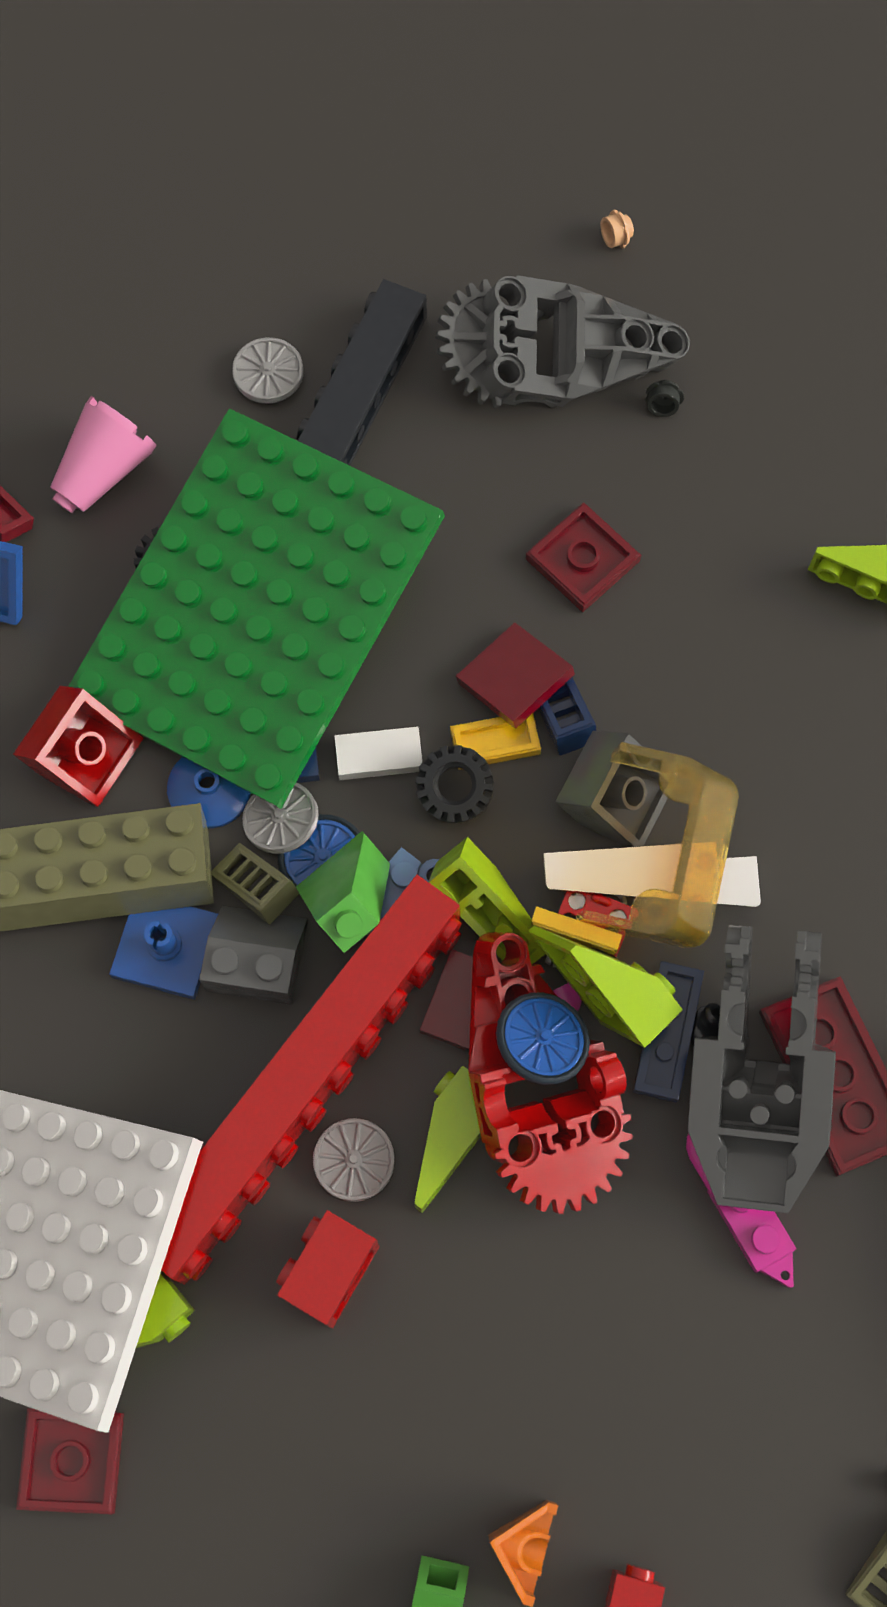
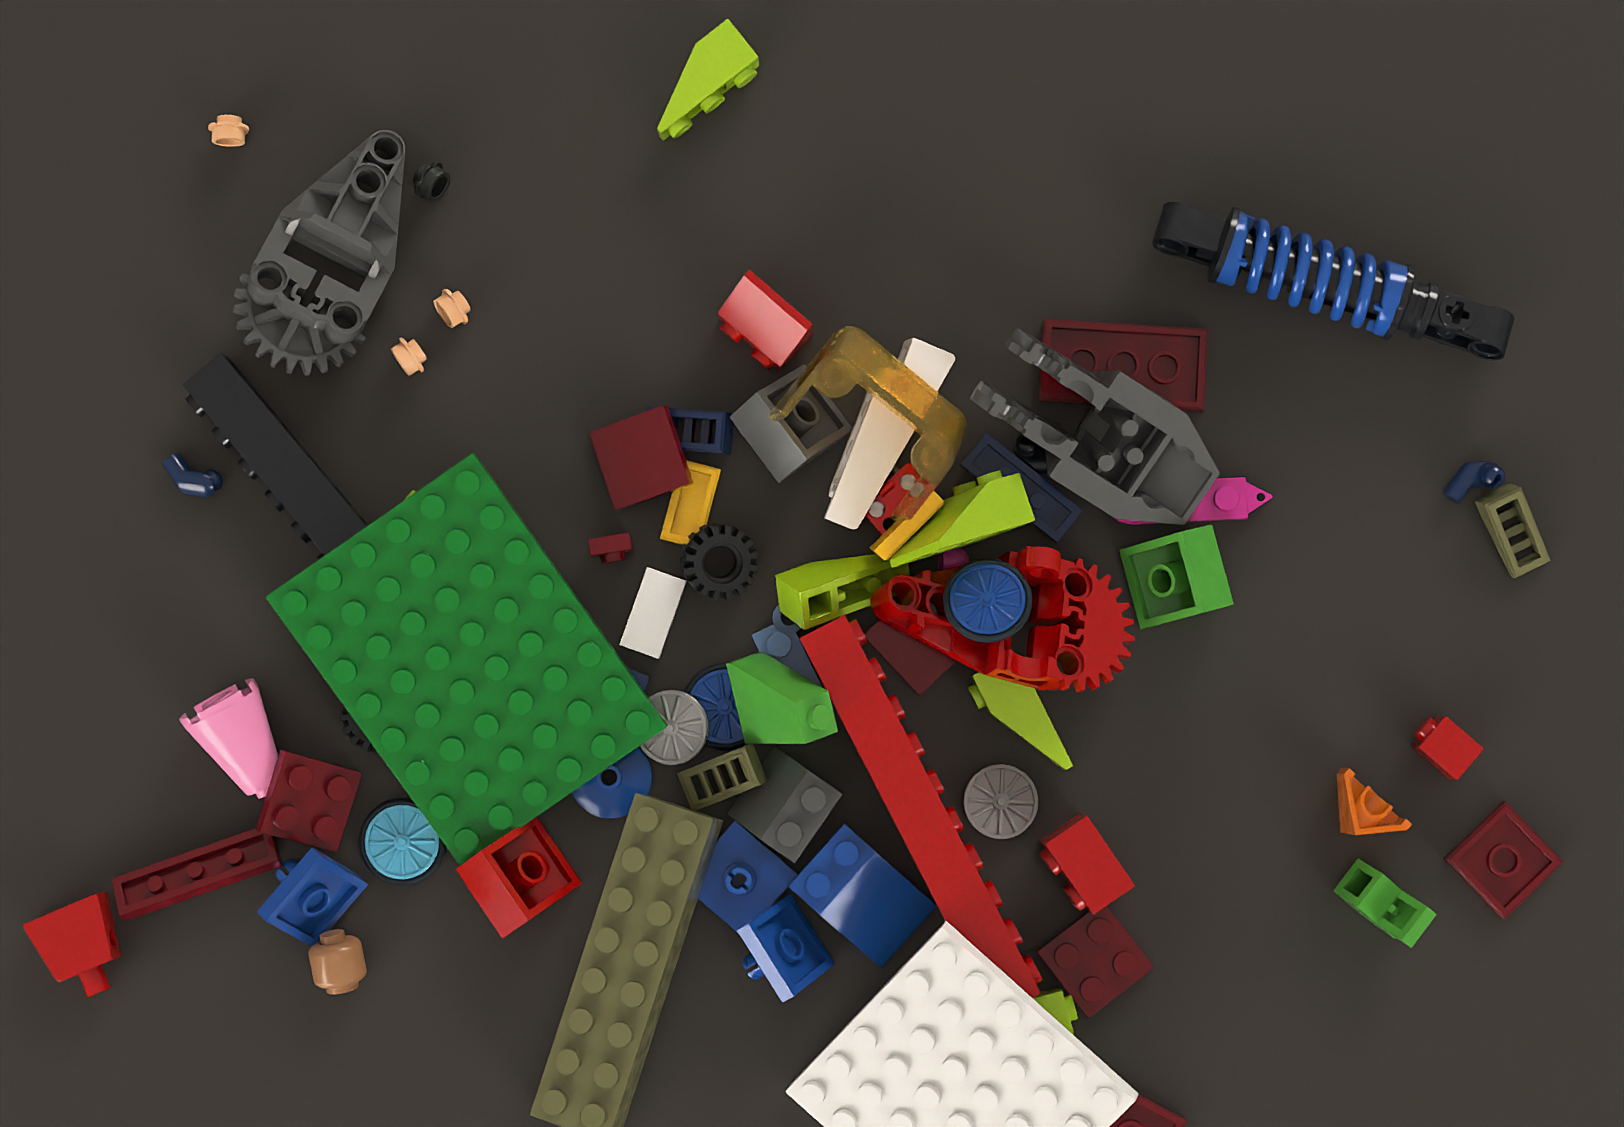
camera: 65 degrees left, 15 degrees up
light grey wheel [232,337,304,404] -> none
dark red tile [526,502,641,612] -> none
none -> dark blue arm [162,453,223,498]
none -> dark red plate [255,749,362,853]
none -> medium azure wheel [359,798,446,886]
none -> light nougat plate [390,337,427,376]
none -> light nougat plate [433,289,471,328]
none -> dark red plate [588,532,634,564]
none -> slope [717,270,813,372]
none -> blue tile [737,894,835,1003]
none -> blue slope [788,822,937,968]
none -> dark red plate [1037,906,1154,1019]
none -> bright green slope [1119,525,1234,629]

